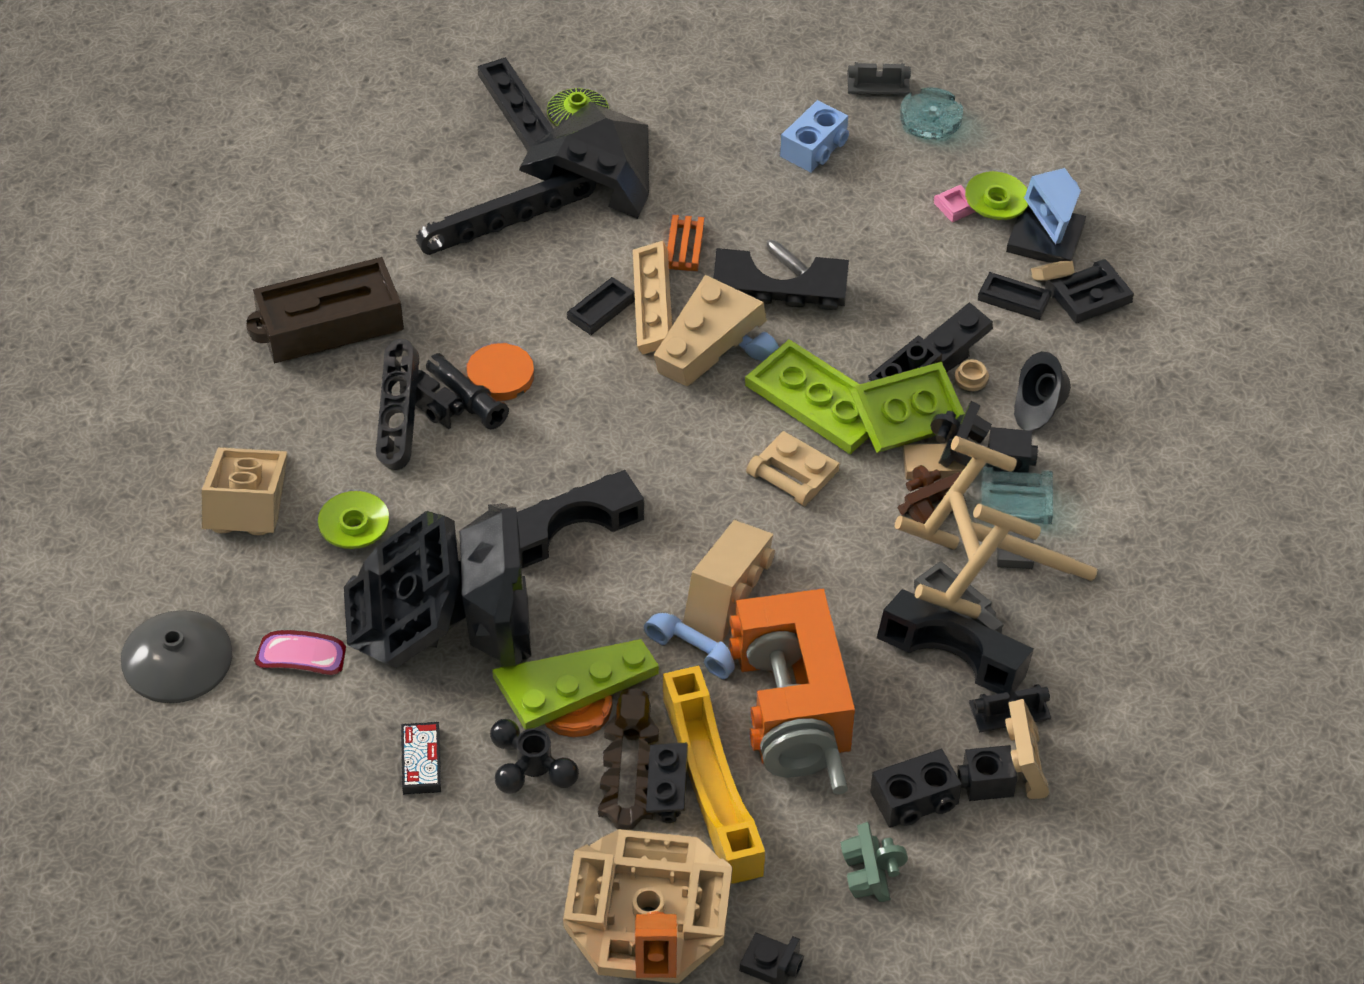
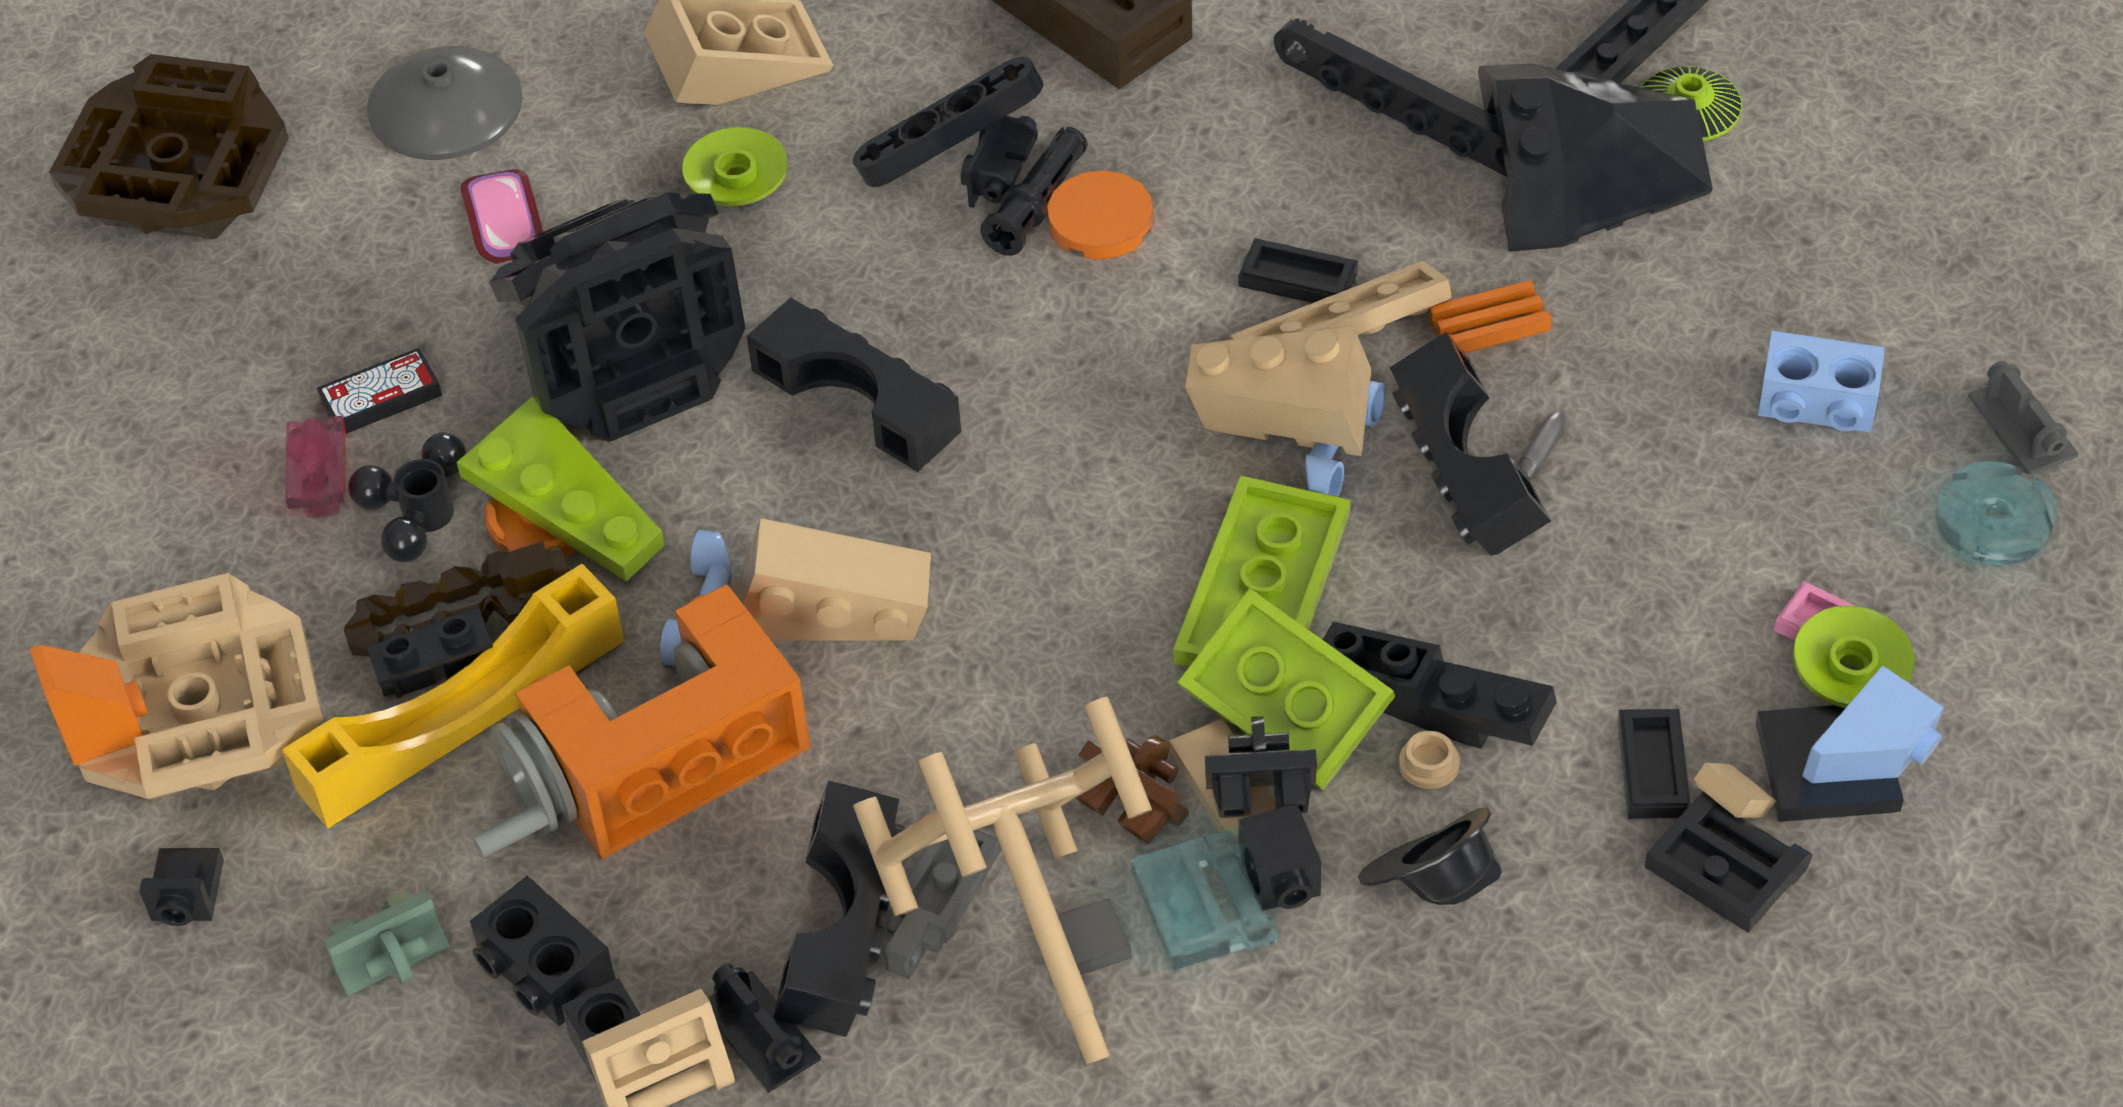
camera: 70 degrees right, 0 degrees up
tan plate [746,431,840,507] -> none
none -> dark brown piece [49,54,289,239]
none -> clear pink hips [285,416,346,518]

